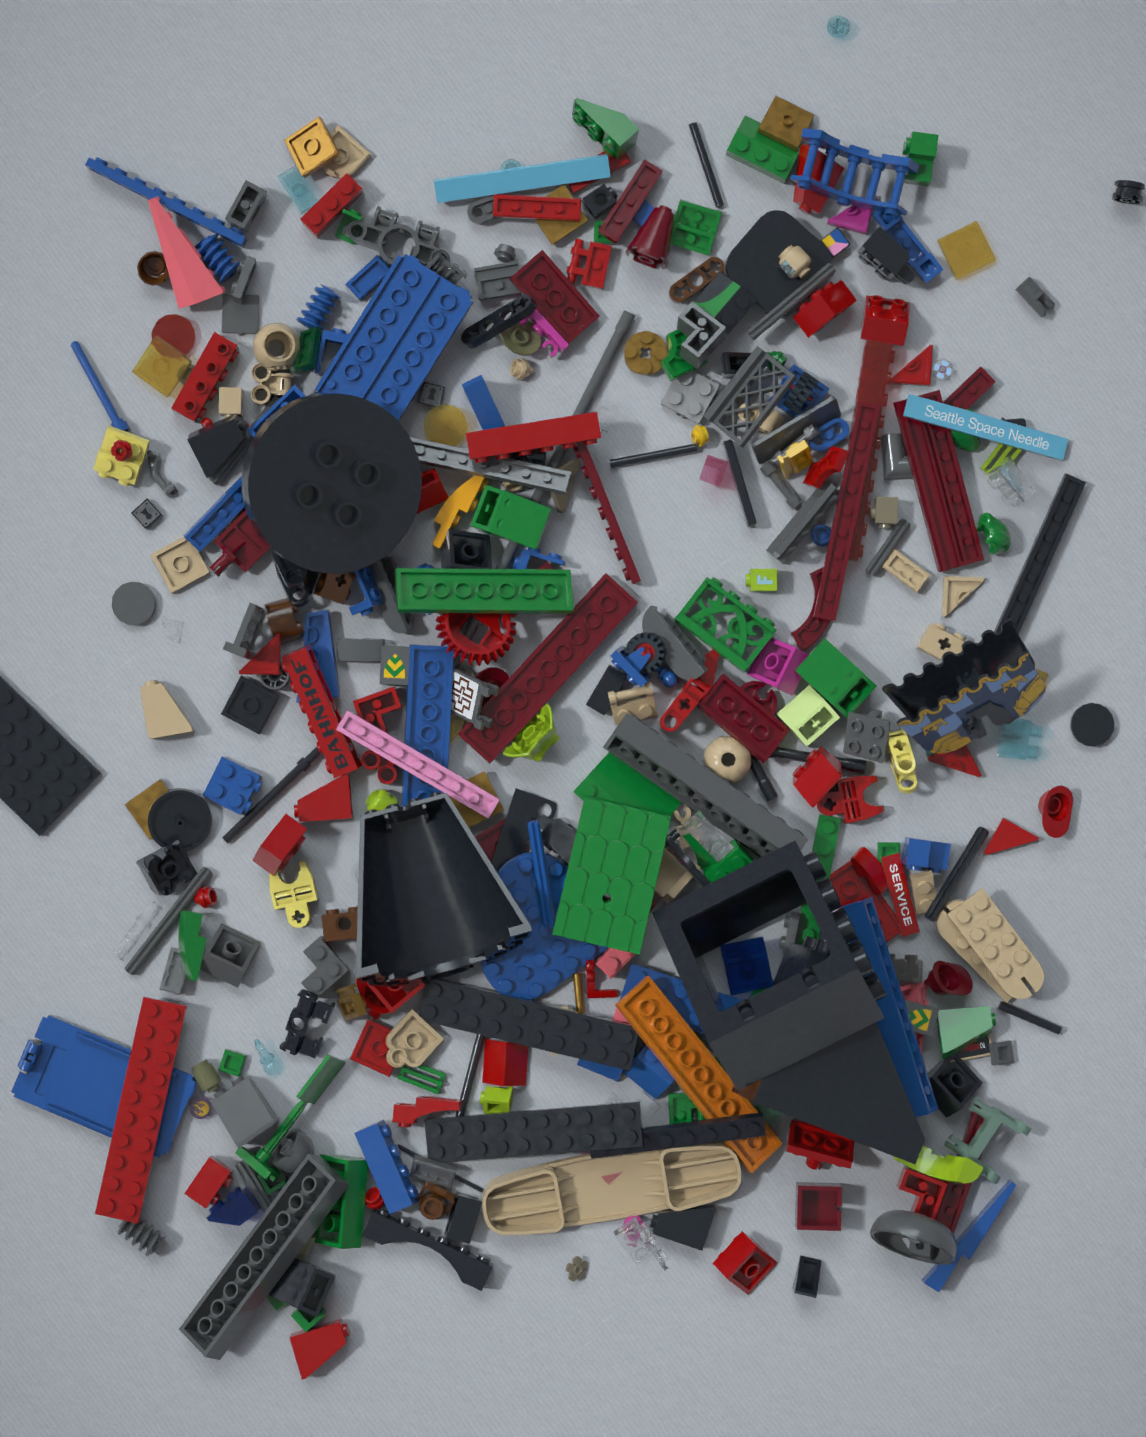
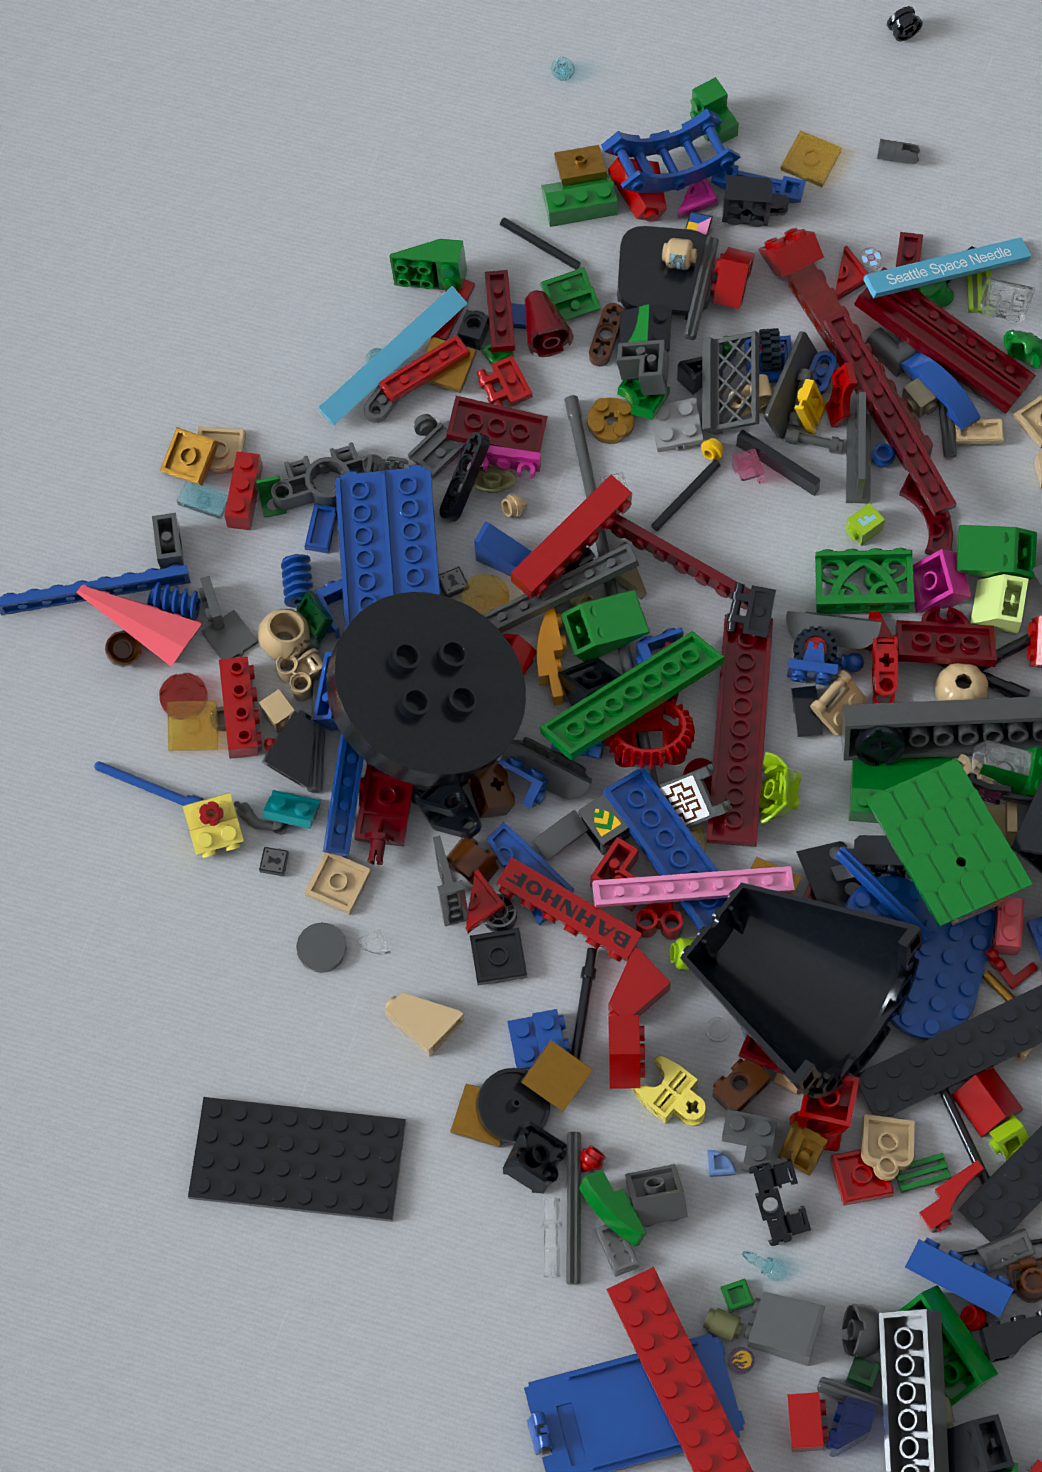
camera: 30 degrees left, 20 degrees down
green piece [235,1054,346,1182] -> none
none -> teal plate [262,790,320,829]
none -> pearl gold tile [521,1040,593,1112]
none -> medium blue tile [707,1150,736,1177]
none -> black plate [726,583,776,638]
none -> black tile [855,726,905,766]
none -> blue slope [900,352,980,431]

